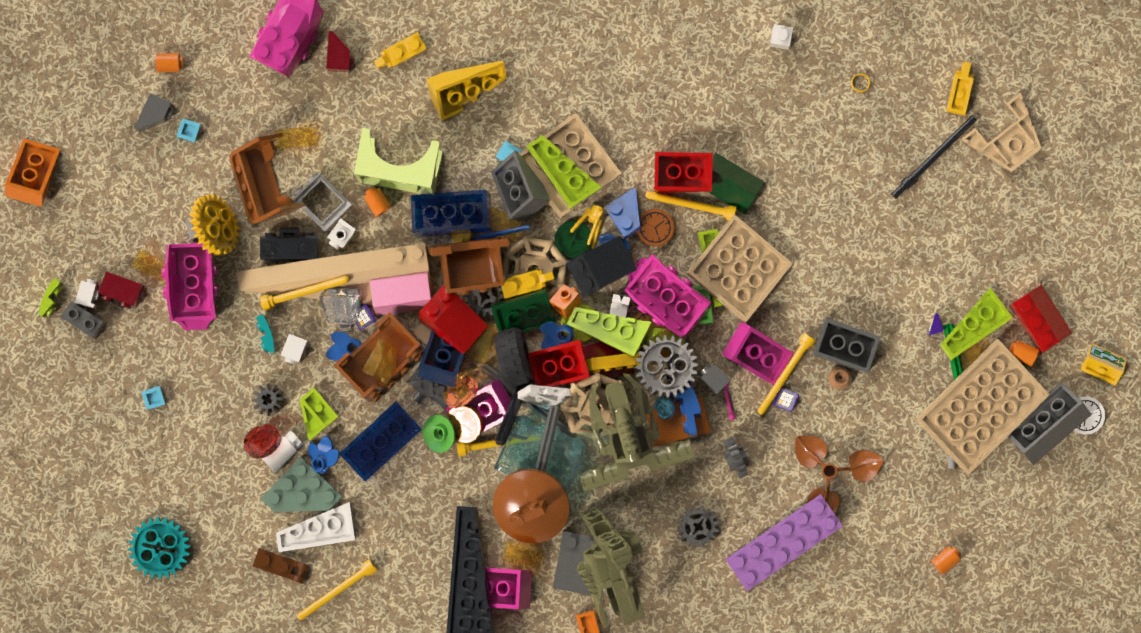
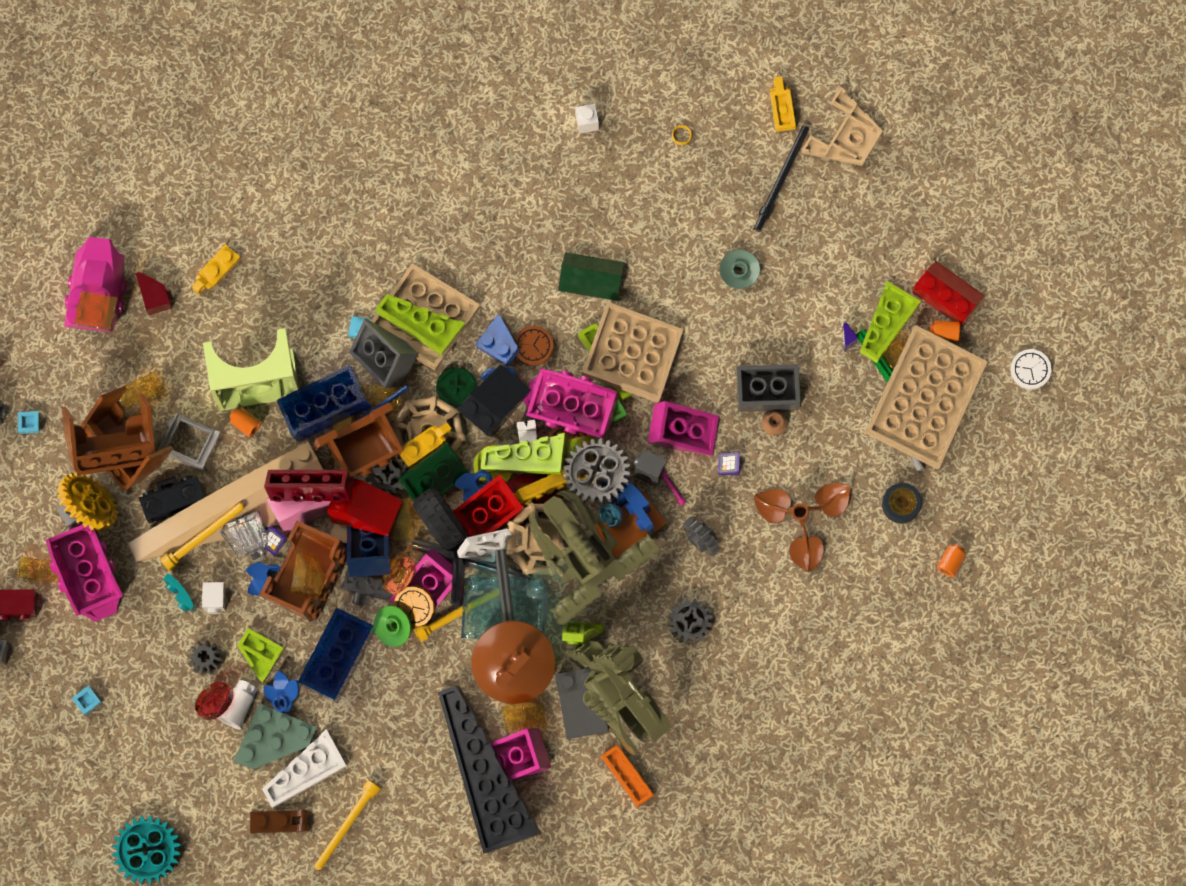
camera: 20 degrees left, 10 degrees down
white brick [327,218,357,250] -> none
yellow wedge [426,61,507,121] -> none
orange brick [549,284,582,319] -> none
yellow plant [570,205,606,250] -> none
yellow piece [645,191,736,220] -> none
red slope [654,152,713,193] -> none
medium lavender plate [725,494,843,591] -> none
yellow piece [758,333,816,415] -> none
dark grey slope [1008,382,1092,465] -> none
panel [1080,343,1127,386] -> none
none -> dark orange windscreen [62,394,155,475]
none -> piece [74,291,117,331]
none -> dark red brick [264,470,354,502]
none -> lime wing [562,621,604,644]
none -> sand green dish [719,250,760,289]
none -> wheel [882,483,922,524]

